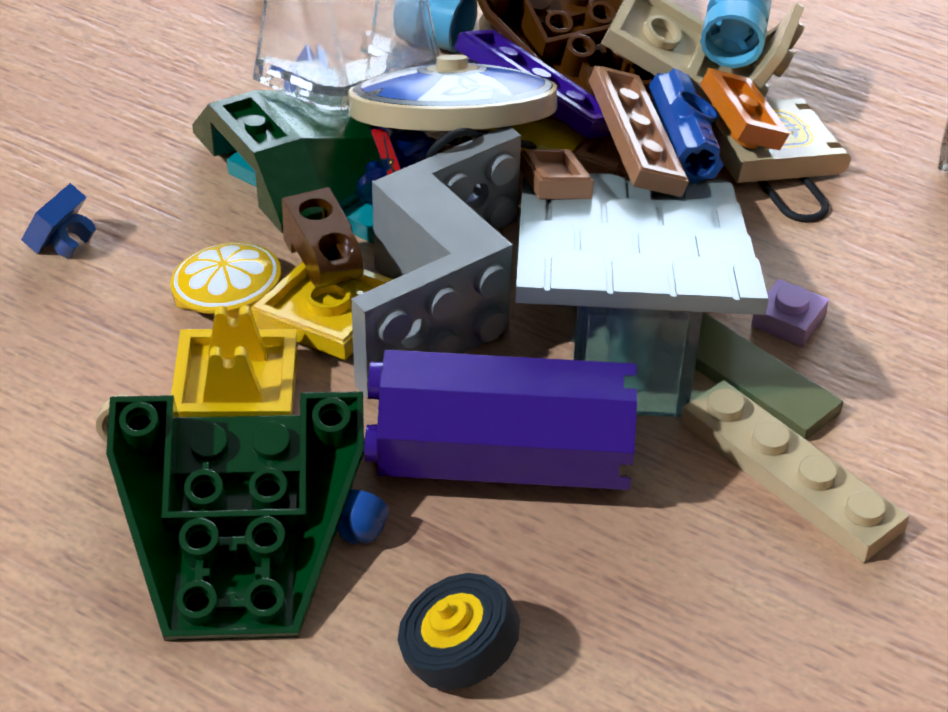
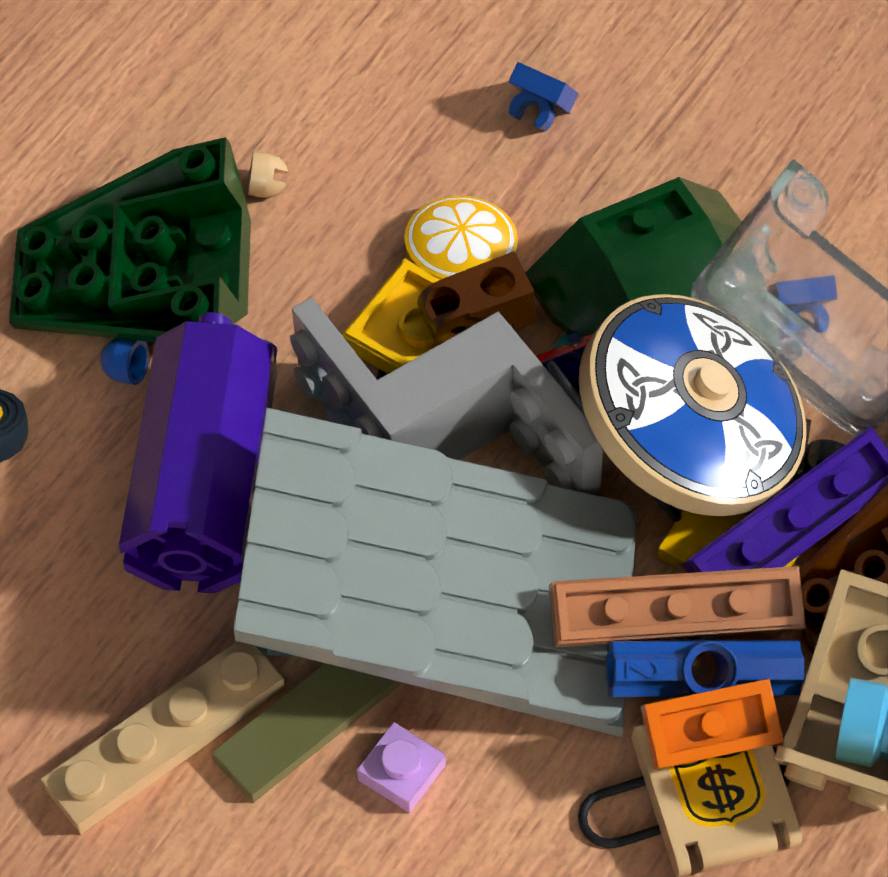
camera: 95 degrees right, 15 degrees up
yellow plate [171,305,298,417] -> none
nougat tile [520,149,594,199] -> none

